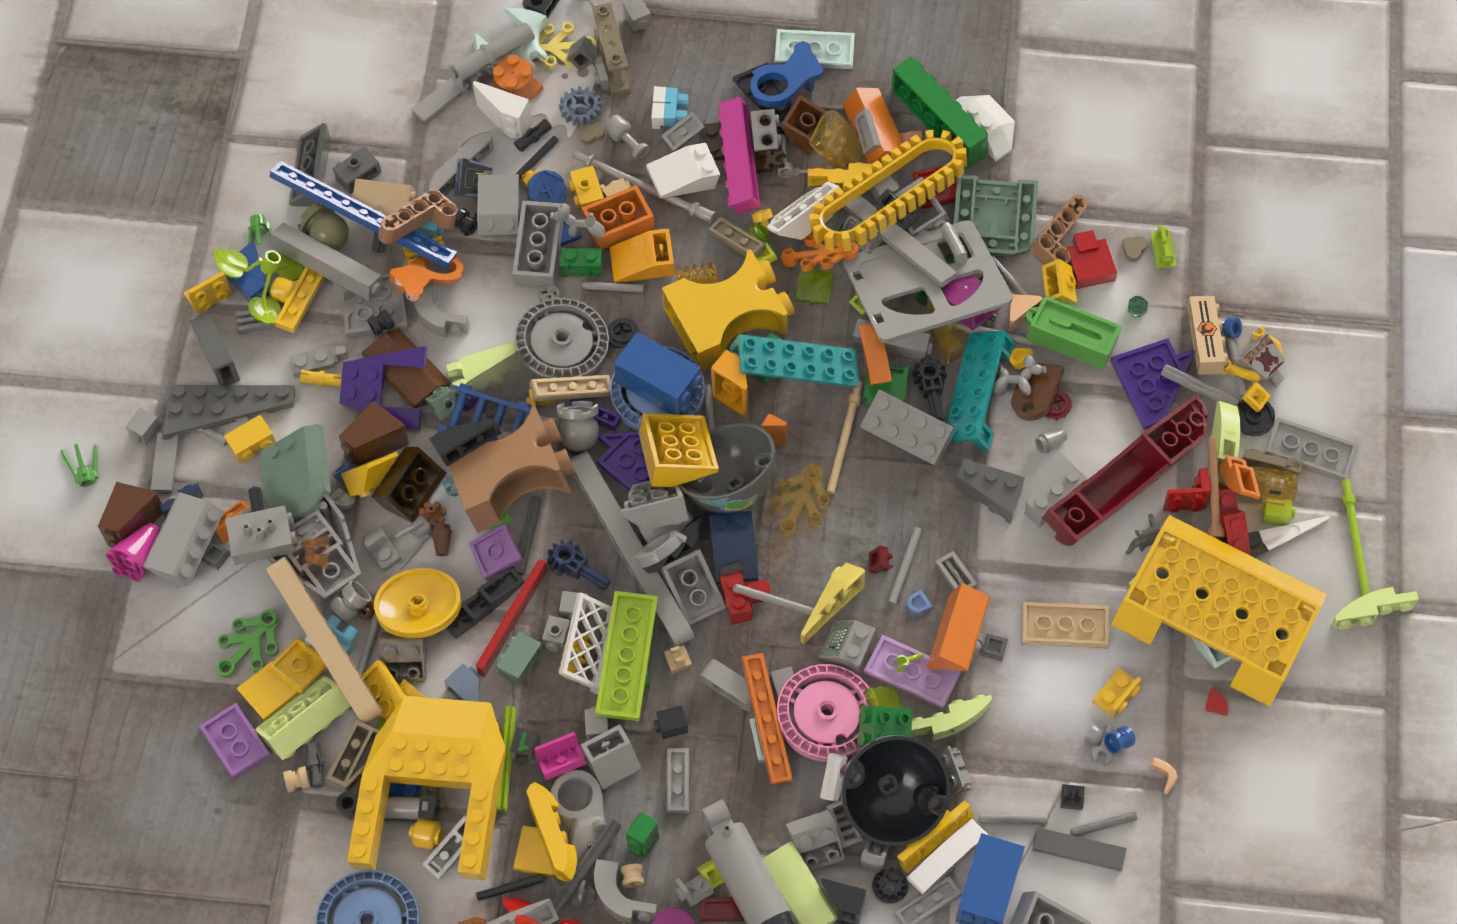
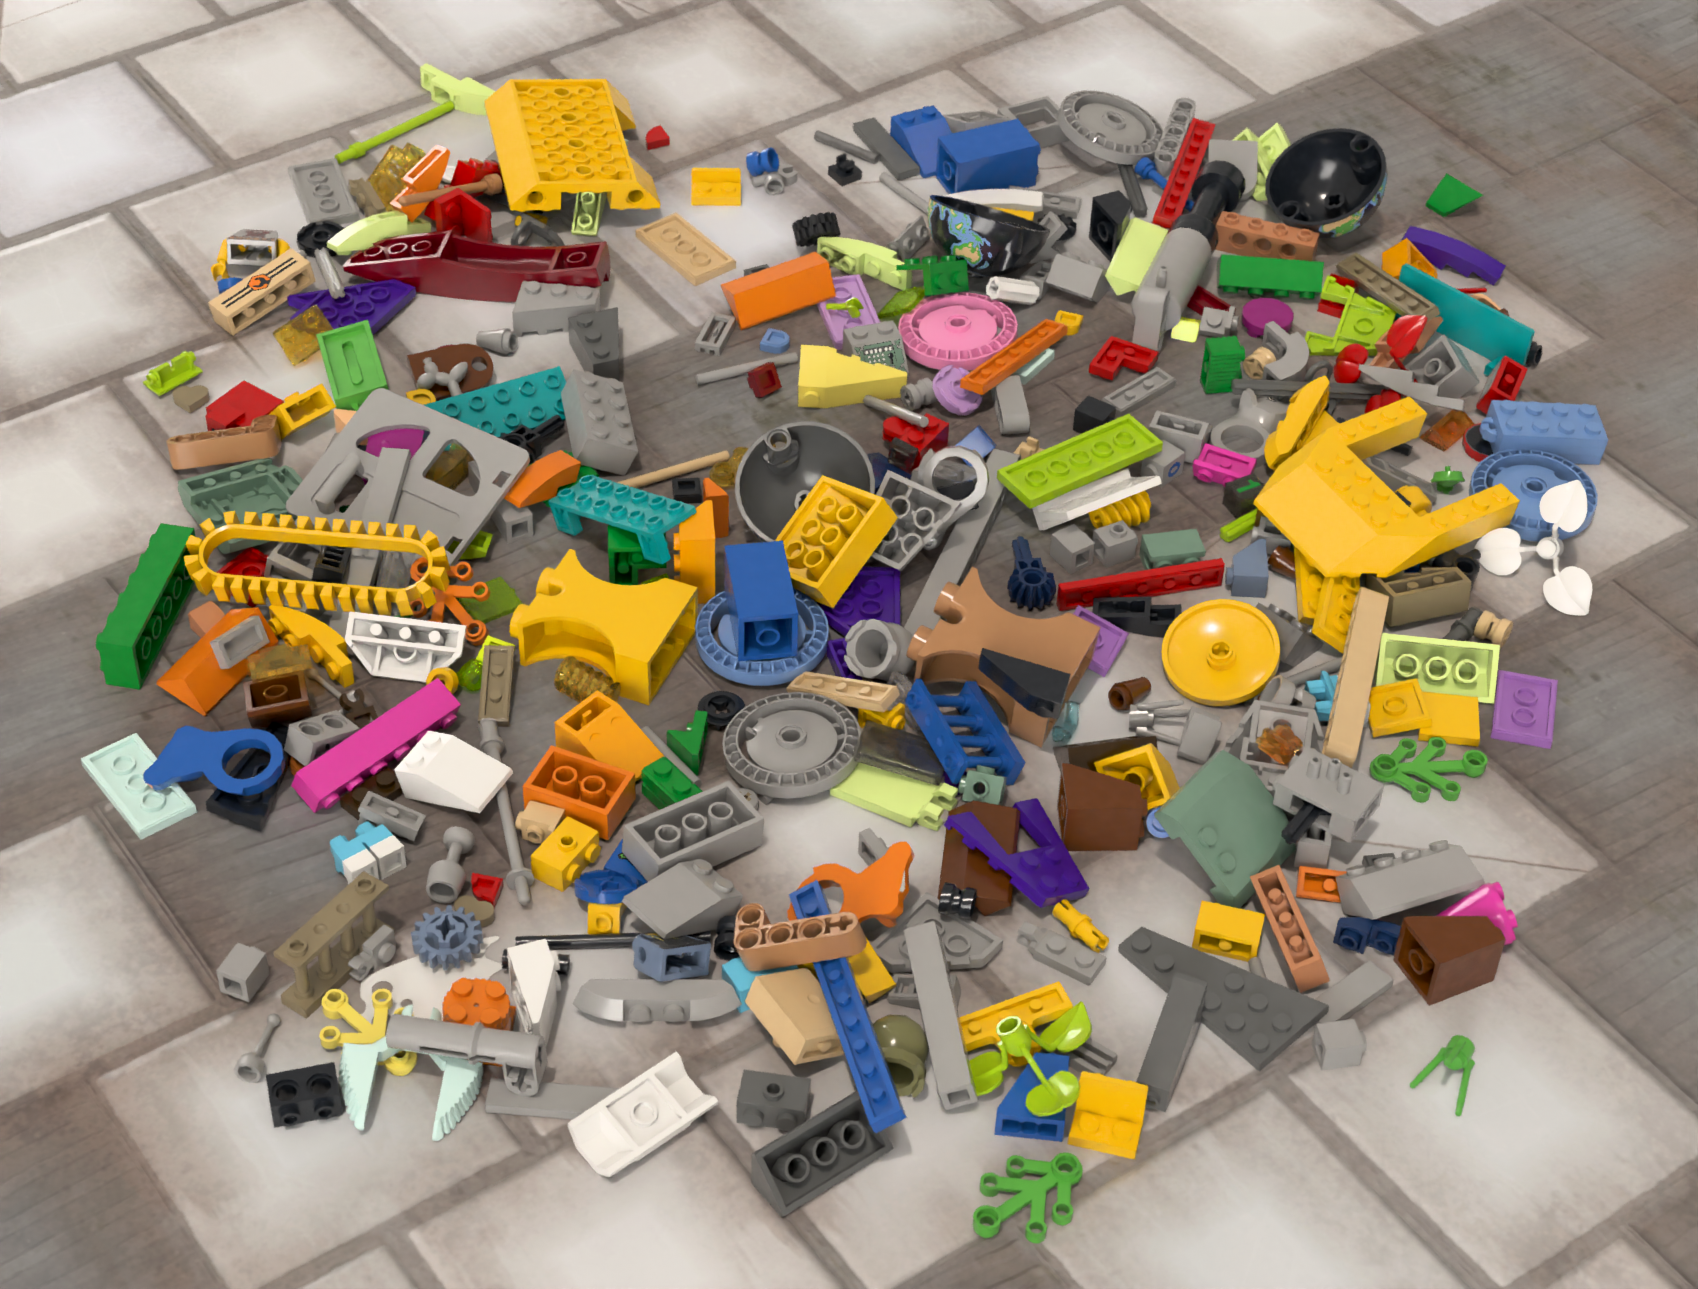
camera: 135 degrees left, 20 degrees down
bright green plant [248,214,280,254] -> none
dark orange plant [419,501,446,527] -> none
light grey piece [550,203,605,238] -> none
dark grey brick [567,36,598,71] -> none
white wedge [956,95,1015,162] -> none
clear green tile [1127,296,1148,317] -> none
light nougat hair [1150,758,1177,795] -> none
yellow tile [1242,382,1271,412] -> none
none -> clear yellow bracket [272,305,333,366]
none -> red tile [471,873,504,908]
none -> white piece [568,1052,718,1177]
none -> green slope [667,710,708,776]
none -> black tile [672,478,702,504]
none -> black tyre [792,212,841,247]
none -> yellow slope [848,936,897,1004]
none -> blue slope [890,105,952,179]
none -> light grey wheel [900,377,937,411]
none -> lavender tile [932,365,982,415]
none -> panel [954,425,997,467]
none -> bright green plant [972,1152,1083,1243]
none -> yellow tile [1055,310,1083,336]
none -> red plate [1089,336,1159,381]
none -> nougat brick [1250,865,1330,993]
none -> bright green hat [1430,466,1465,494]
none -> white plant [1474,480,1593,616]

